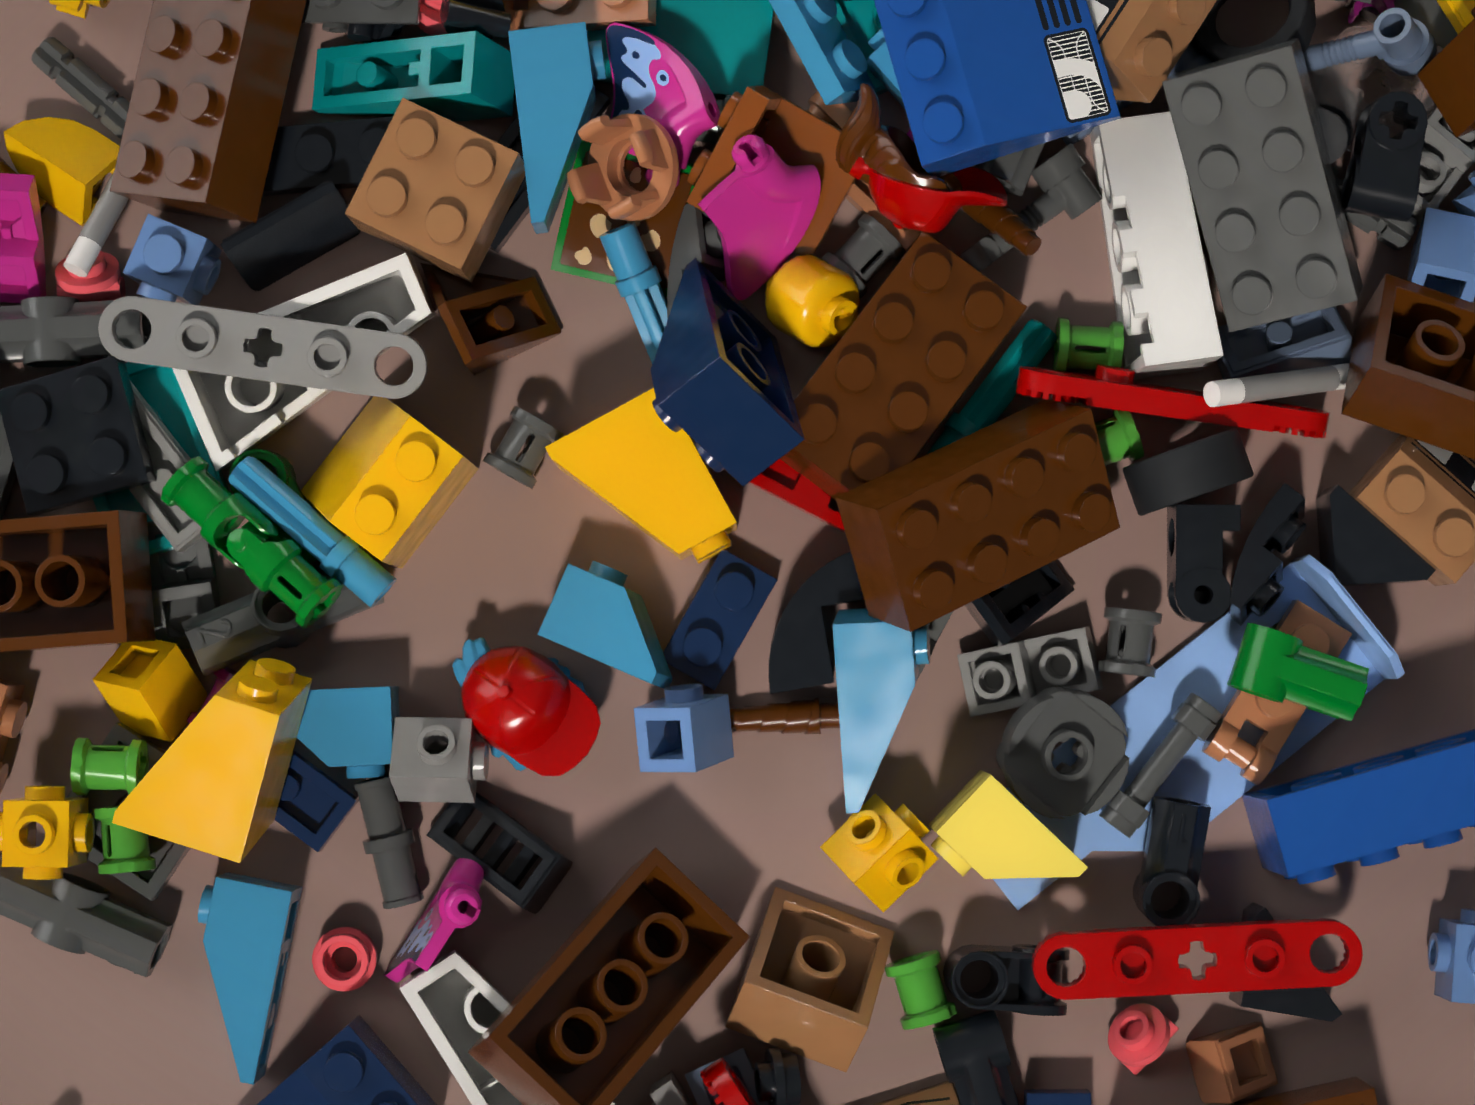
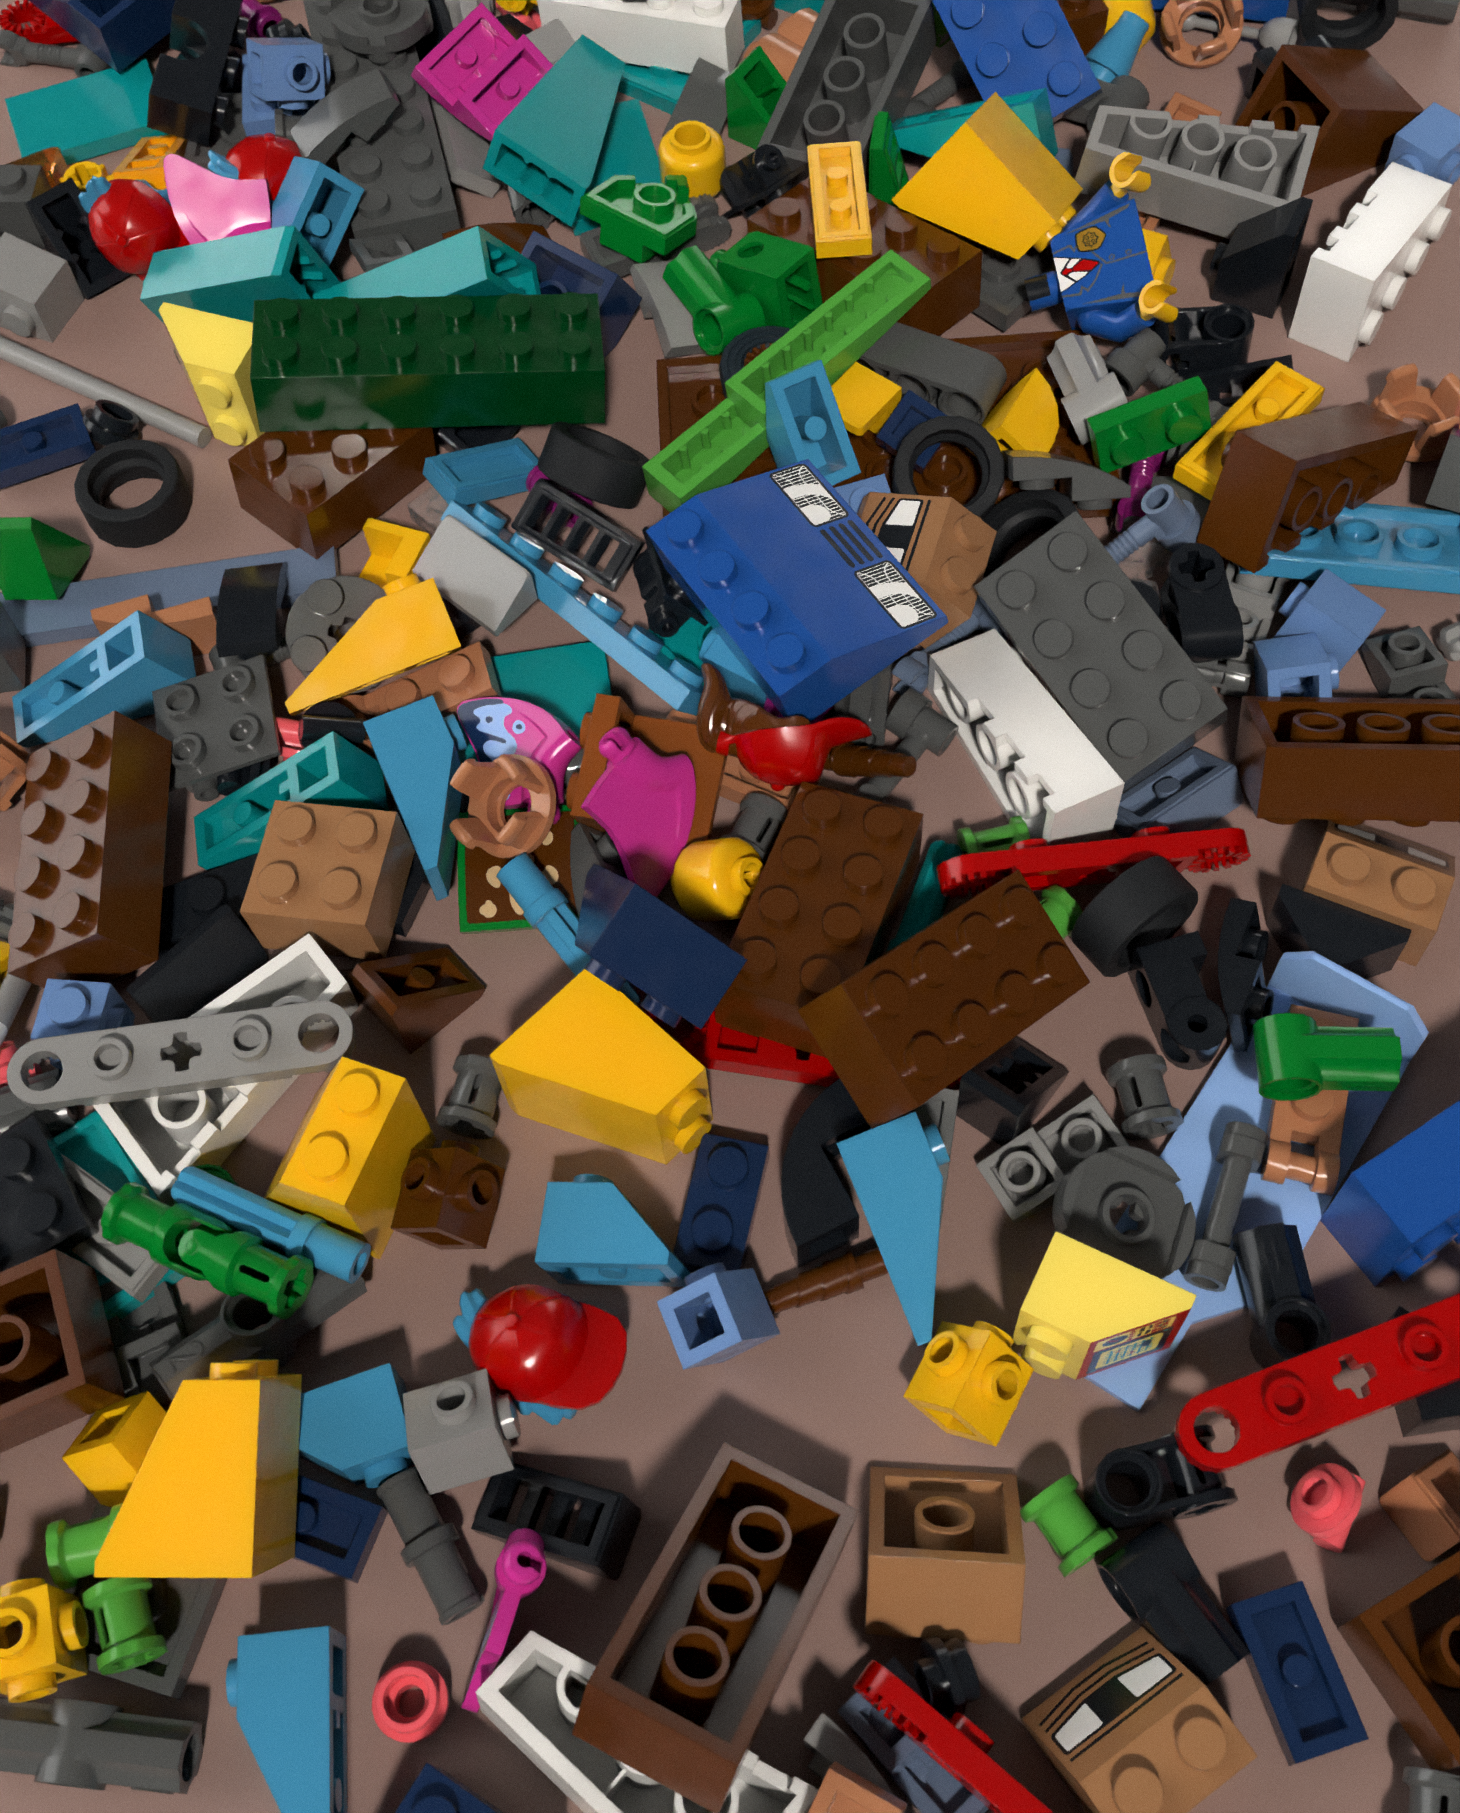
camera: 10 degrees left, 25 degrees down
light grey bar [1203,363,1350,407] -> none
none -> reddish brown brick [390,1140,506,1250]

